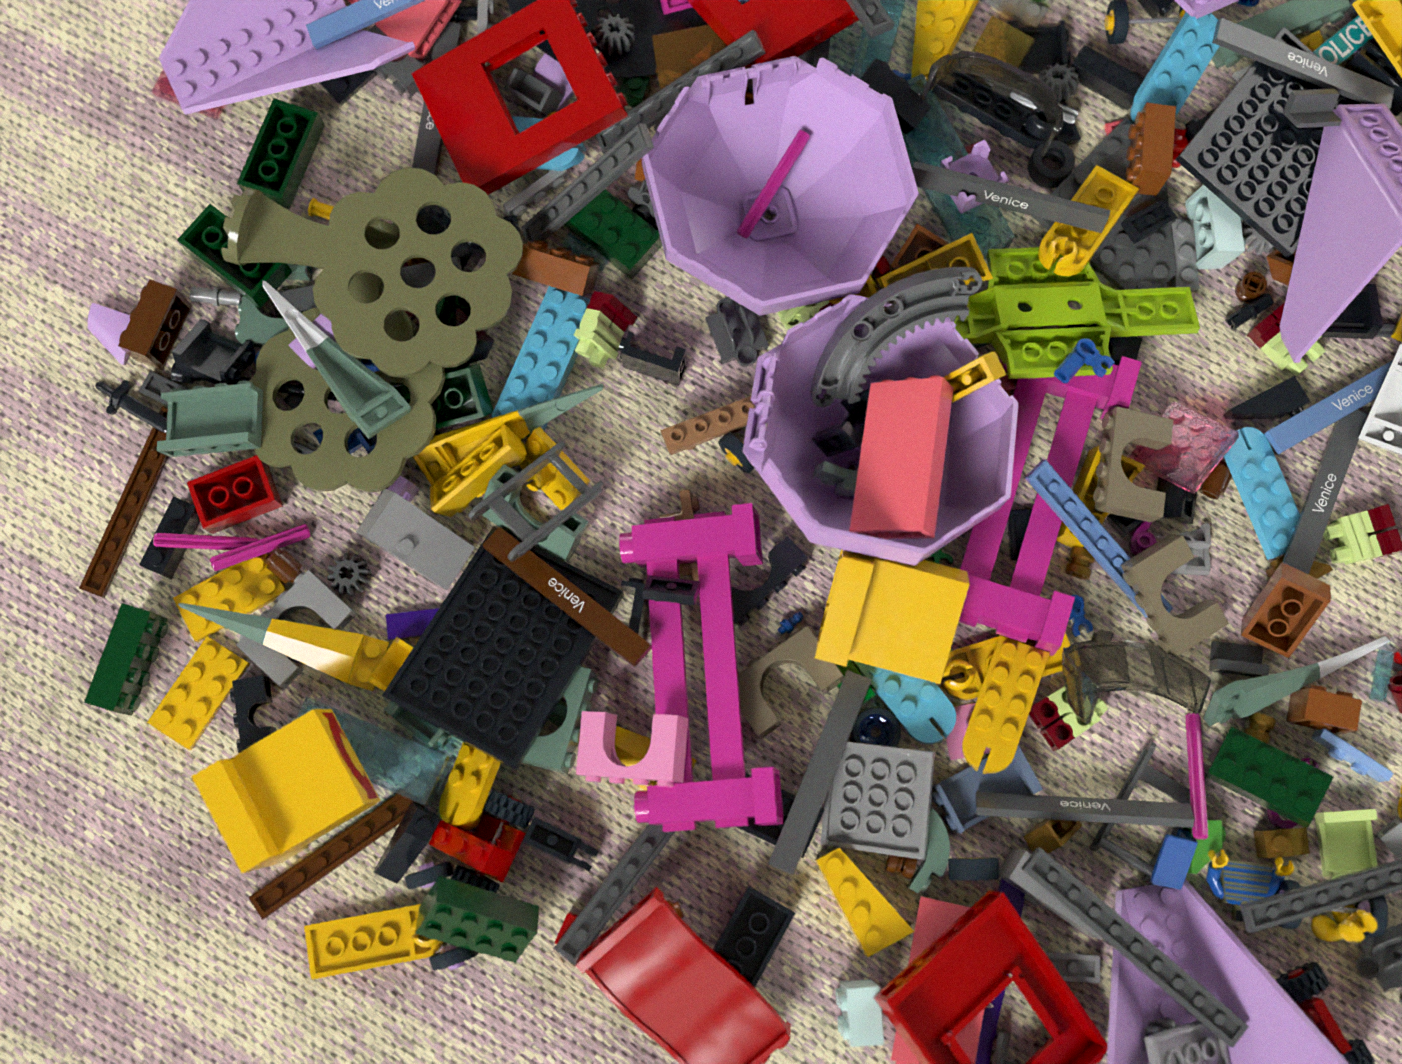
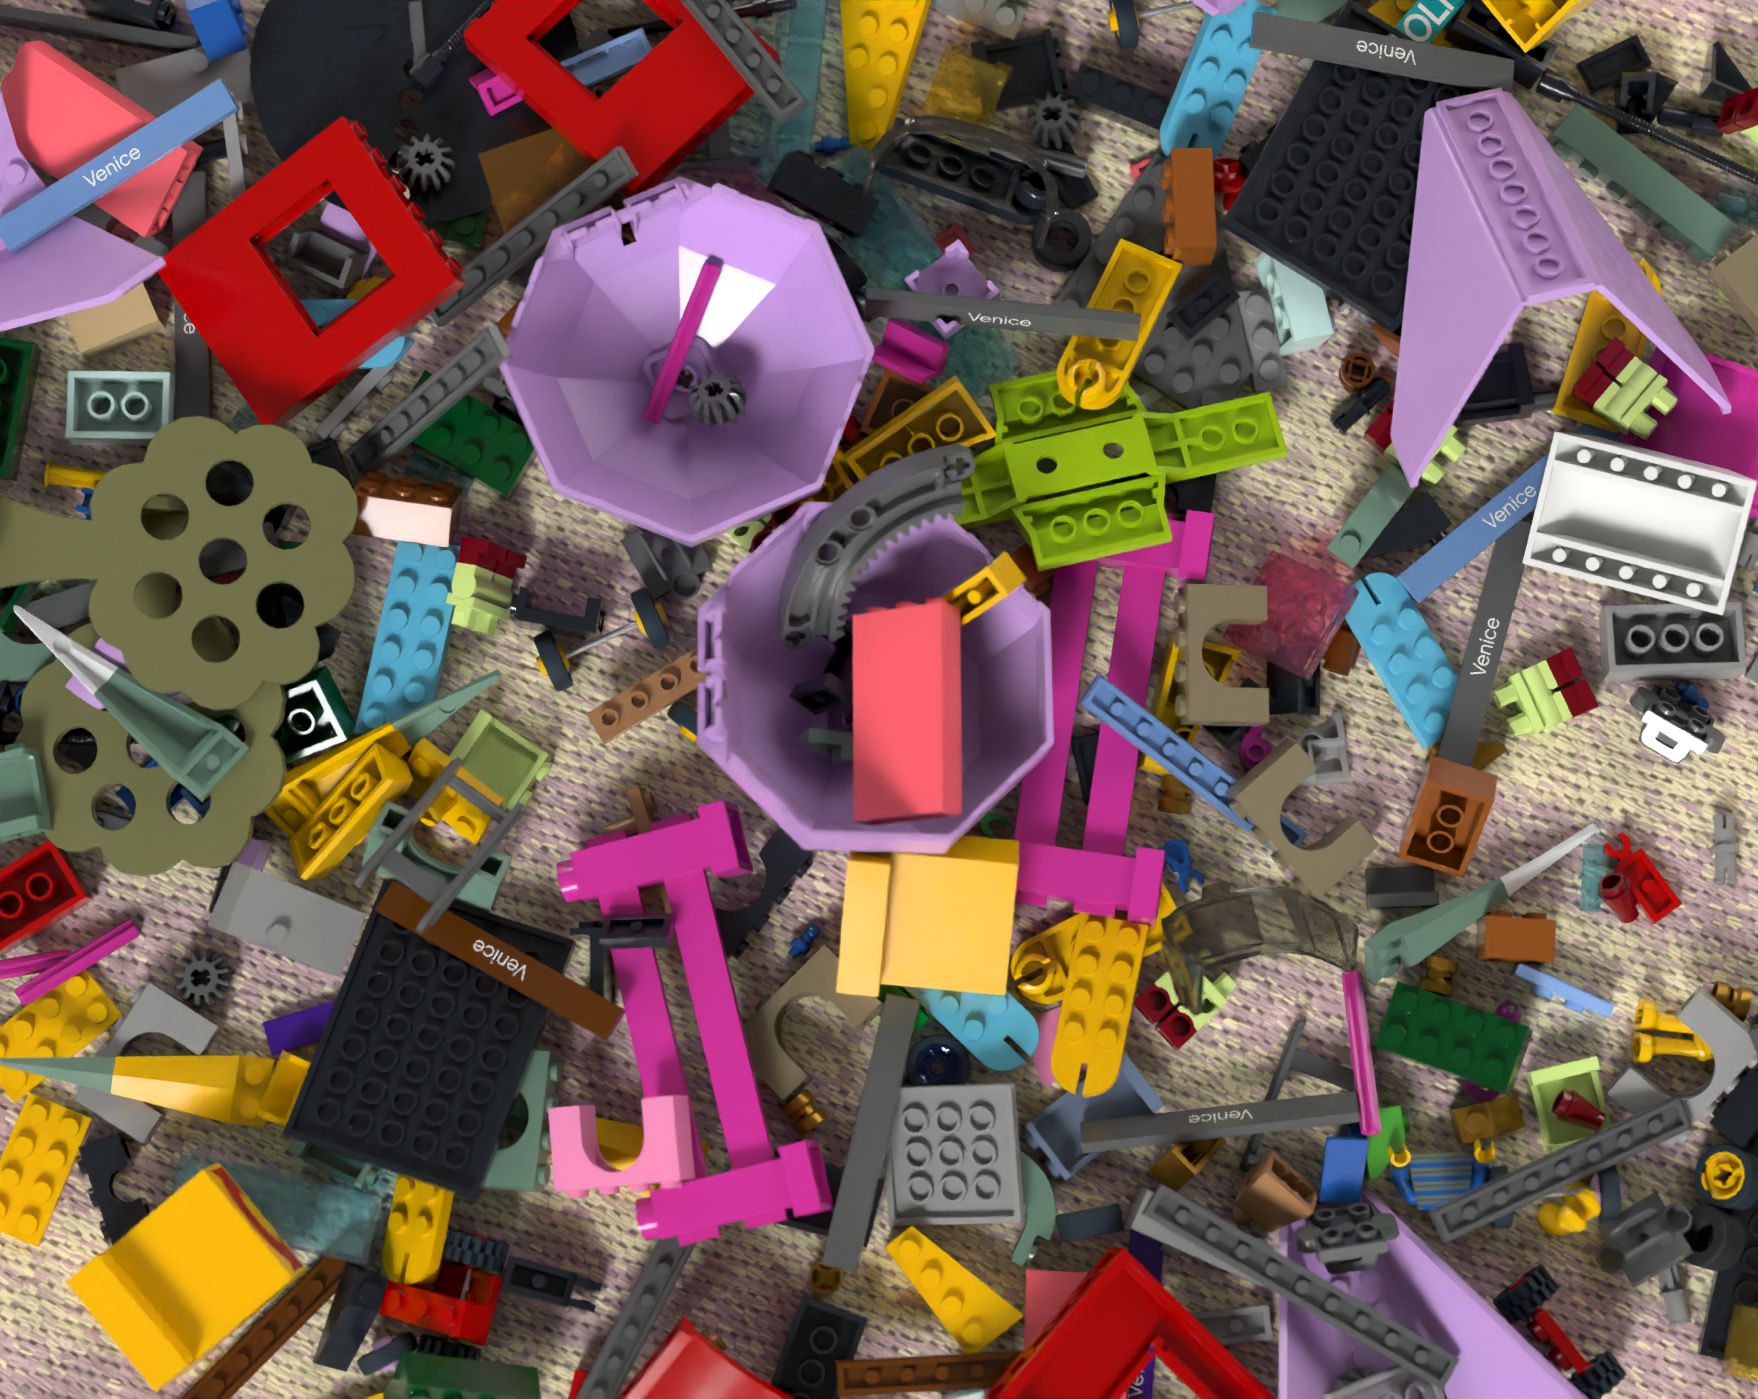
camera: 10 degrees left, 5 degrees up
reddish brown brick [263,547,303,584] -> none
reddish brown wheel [885,855,918,879] -> none
blue bar [1054,339,1115,383] -> none
dark grey panel [1283,89,1342,128] -> none
none -> tan piece [64,282,165,360]
none -> light aqua brick [66,371,176,446]
none -> yellowish green panel [449,709,552,811]
none -> black axle [533,587,670,692]
none -> dark grey gear [688,371,747,429]
none -> pearl gold wheel [780,1089,828,1137]
none -> pearl gold wheel [809,1260,844,1294]
none -> reddish brown tile [836,1350,1024,1397]
none -> dark pink panel [871,318,950,384]
none -> medium nougat torso [1233,1150,1319,1232]
none -> dark grey piece [1294,1202,1400,1274]
none -> sand green arch [1326,462,1420,569]
none -> dark red cone [1551,1089,1606,1132]

